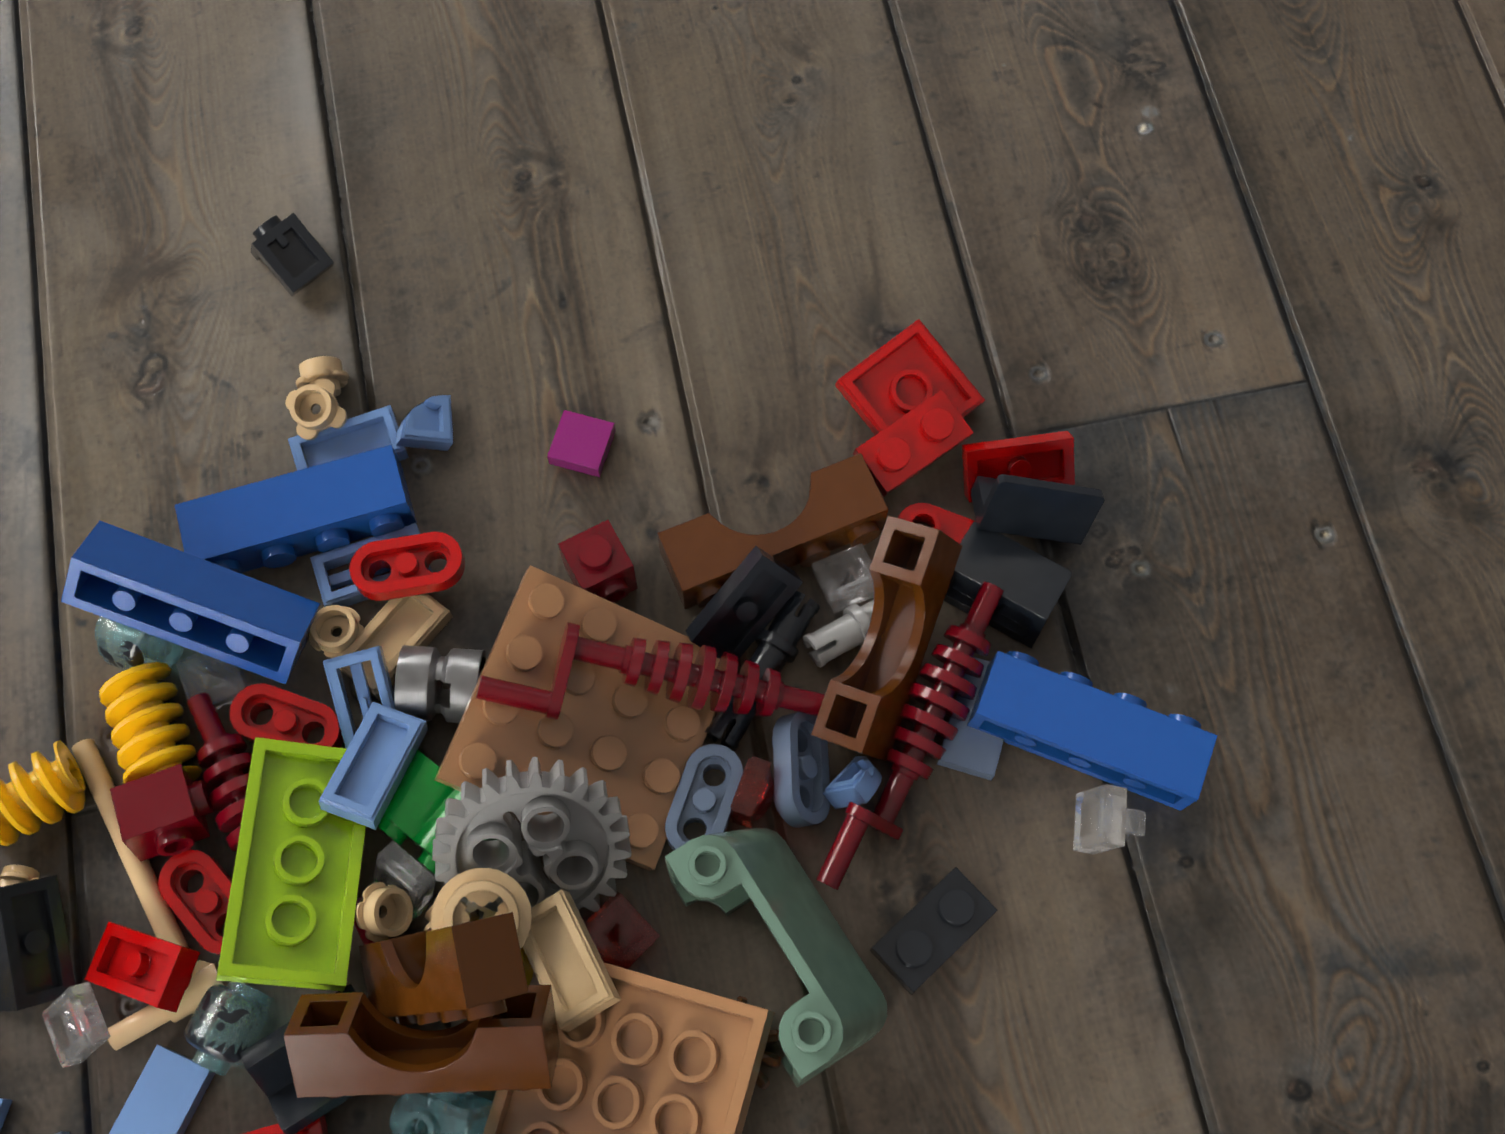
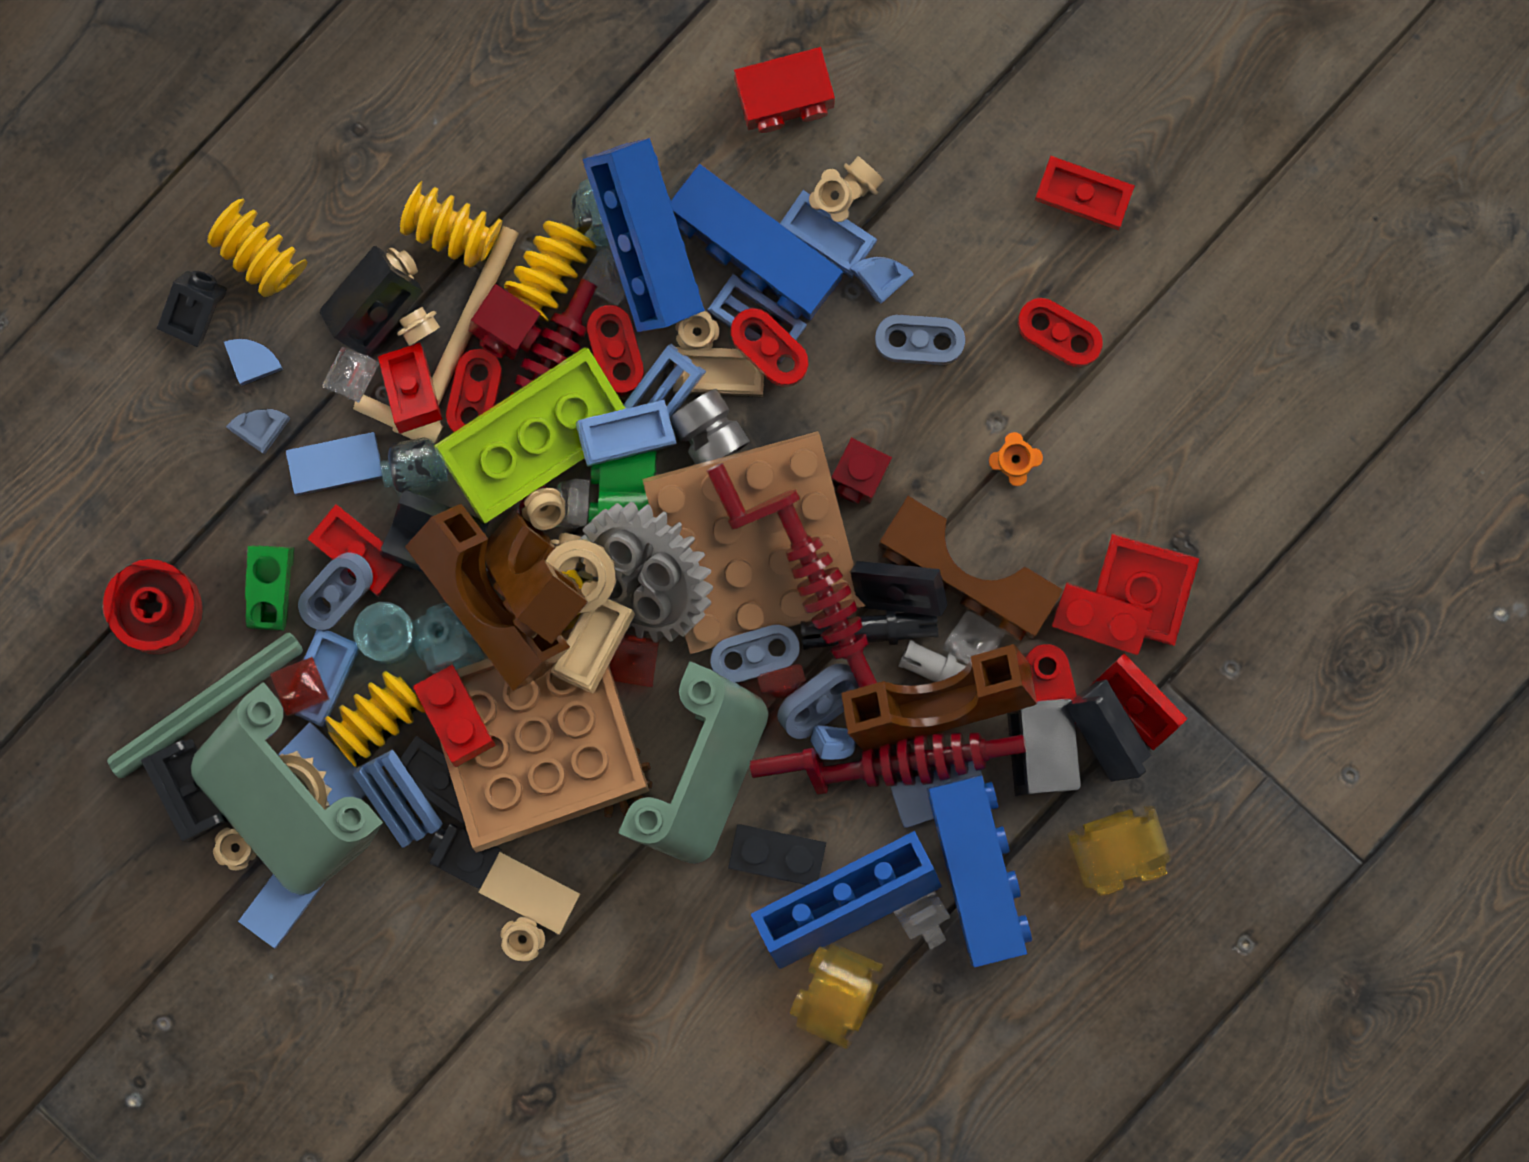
camera: 55 degrees right, 15 degrees up
black bracket [251,213,334,296] -> none
magenta tile [547,410,616,477] -> none
none -> tan plate [397,307,440,346]
none -> red brick [734,47,835,133]
none -> blue brick [751,831,942,969]
none -> clear yellow brick [790,943,884,1049]
none -> sand blue plate [875,315,965,365]
none -> orange plate [989,432,1043,486]
none -> red plate [1017,298,1103,367]
none -> red plate [1034,156,1135,231]
none -> clear yellow brick [1067,806,1172,896]

